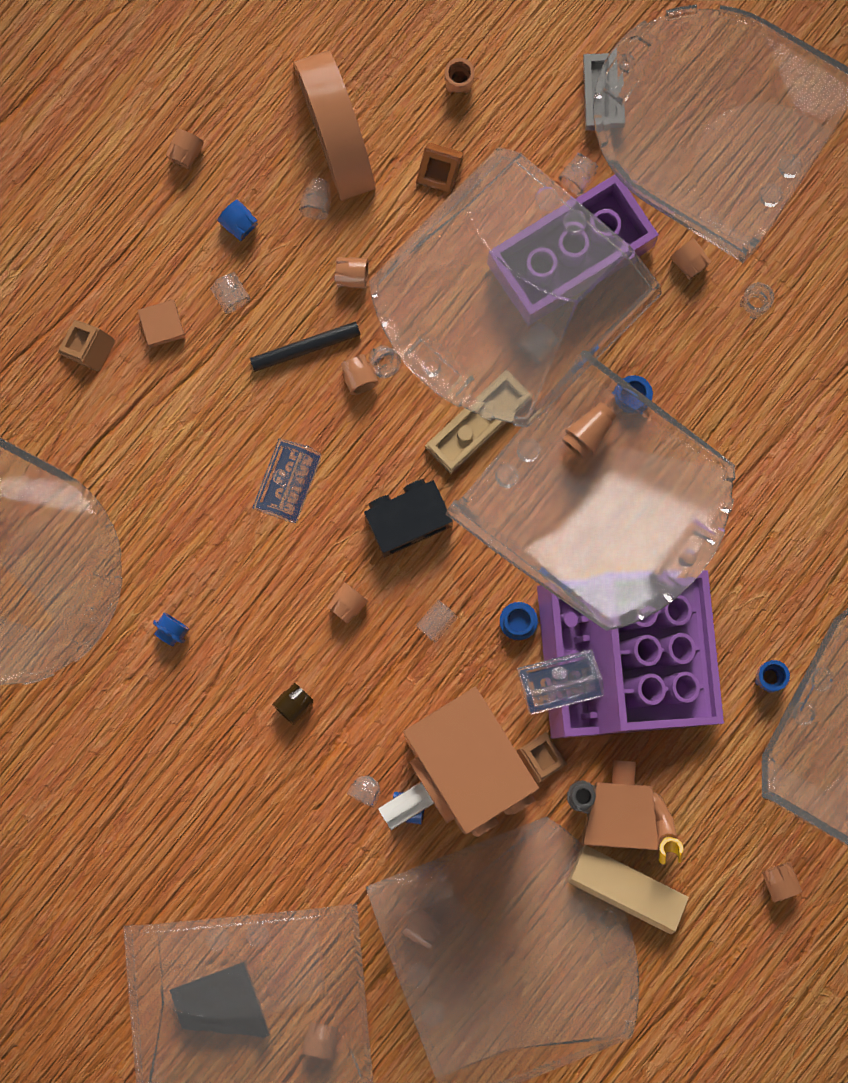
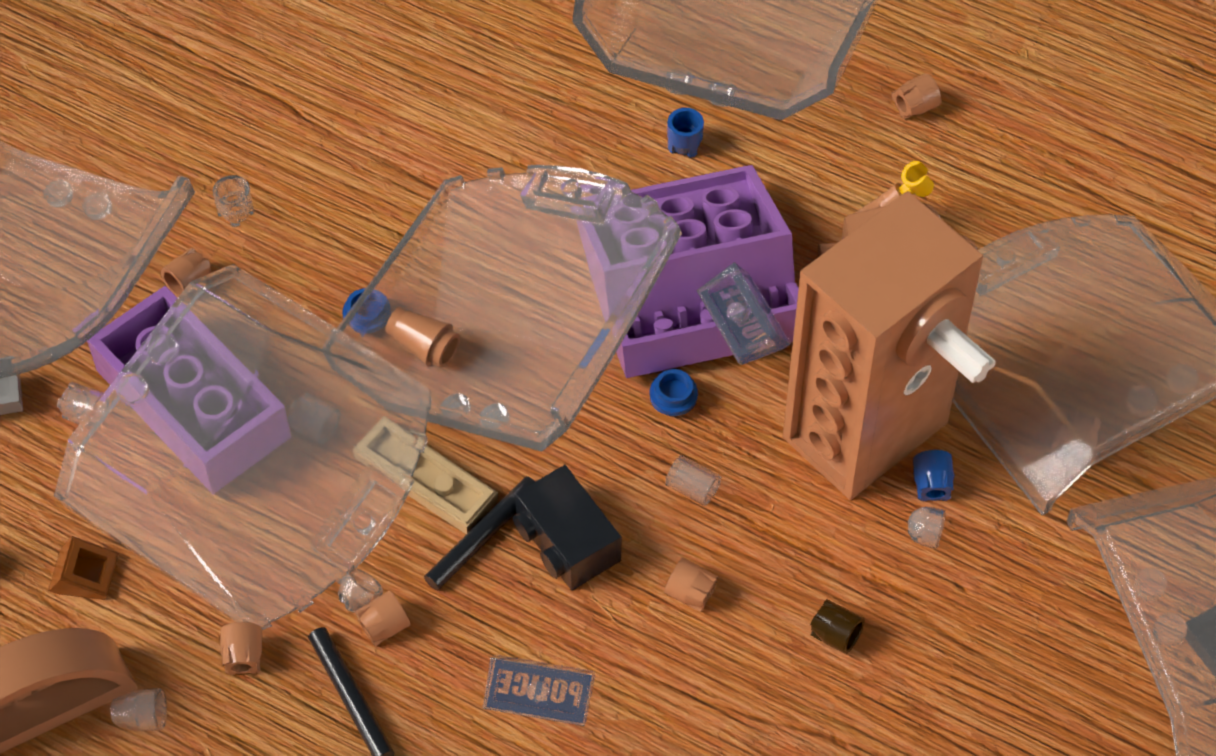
camera: 100 degrees left, 25 degrees down
tan tile [567,845,689,934] -> none
none -> black bar [424,476,535,591]

